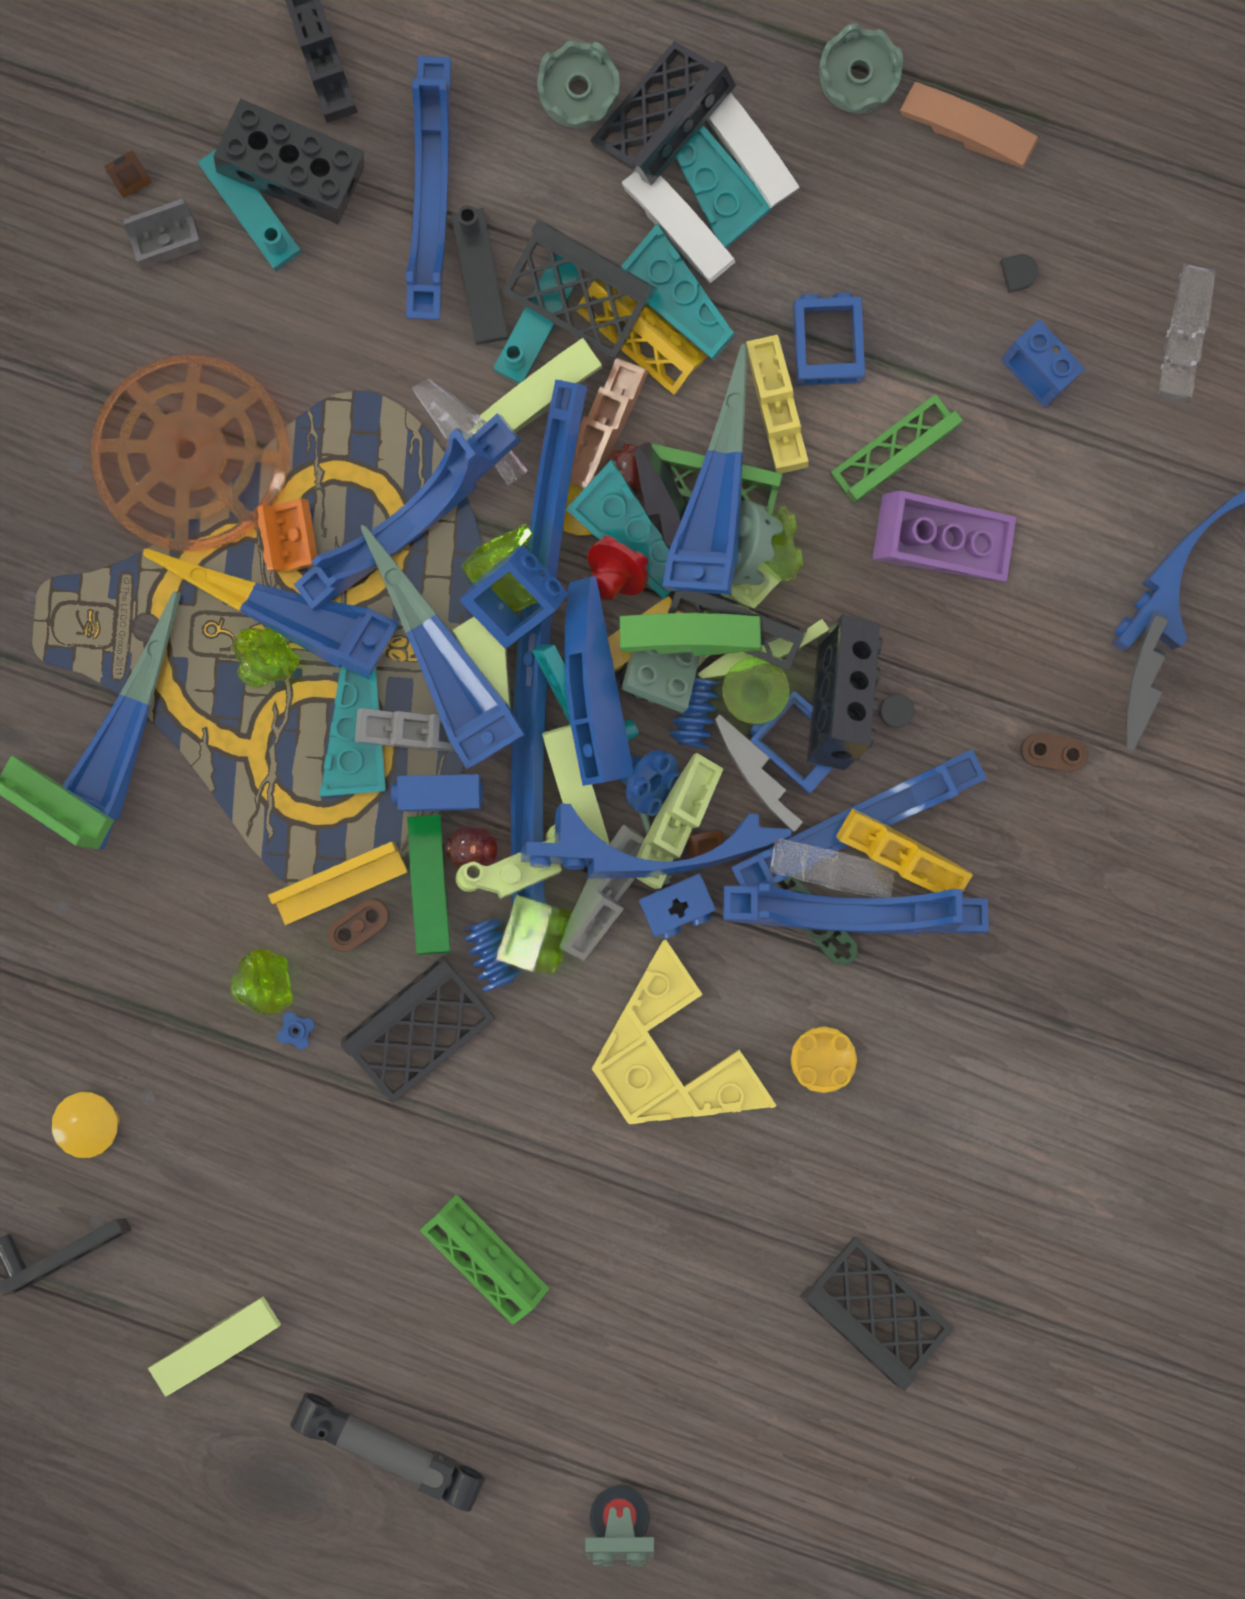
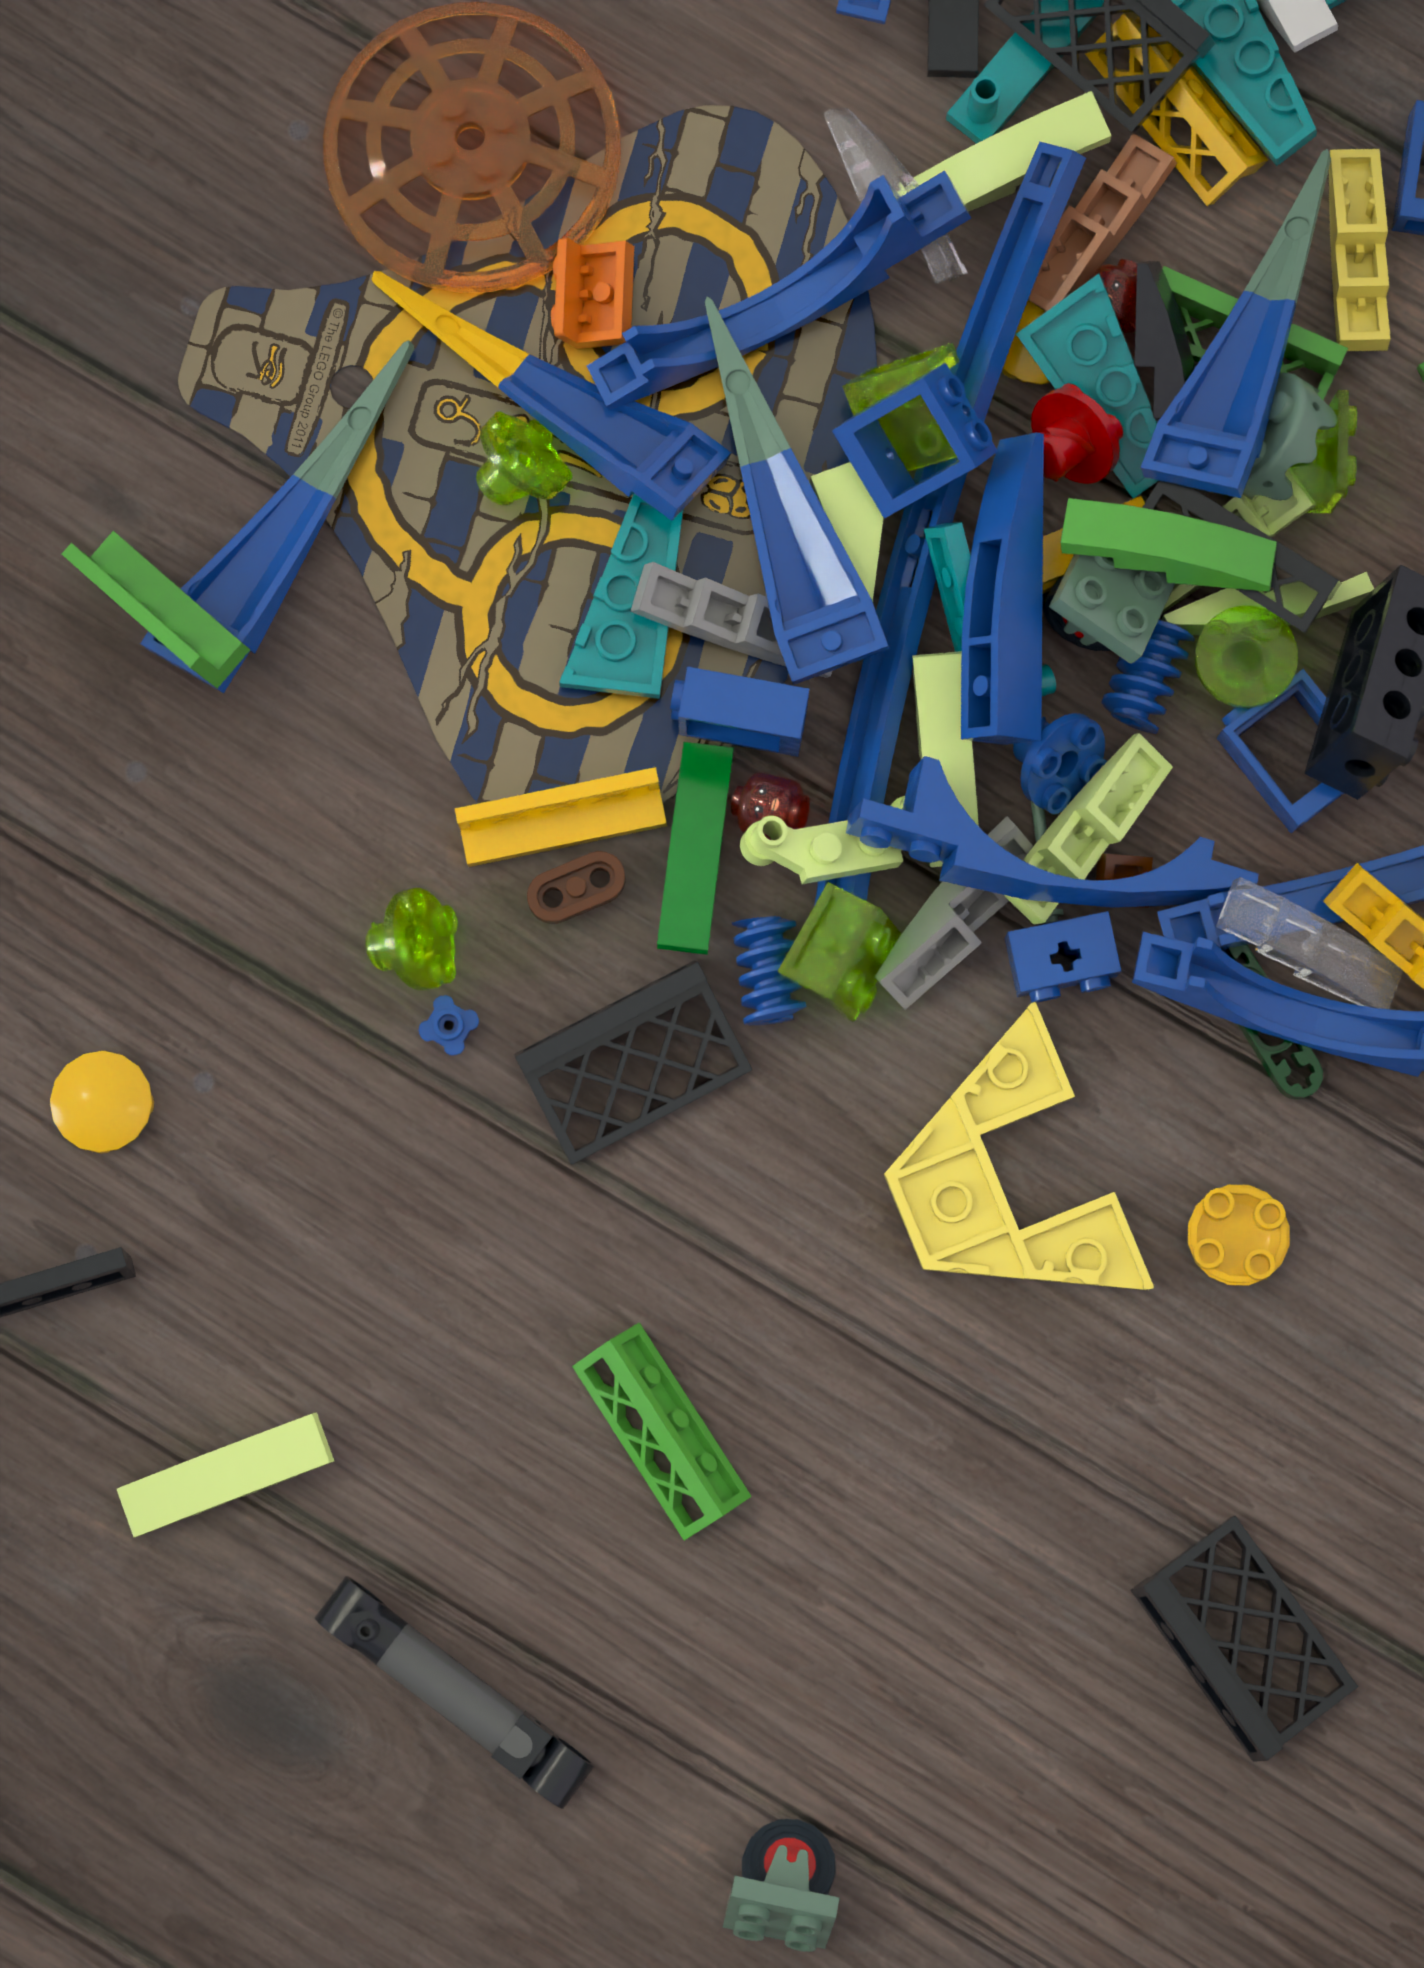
camera: 15 degrees right, 5 degrees down
light grey slope [714,714,803,832] -> none

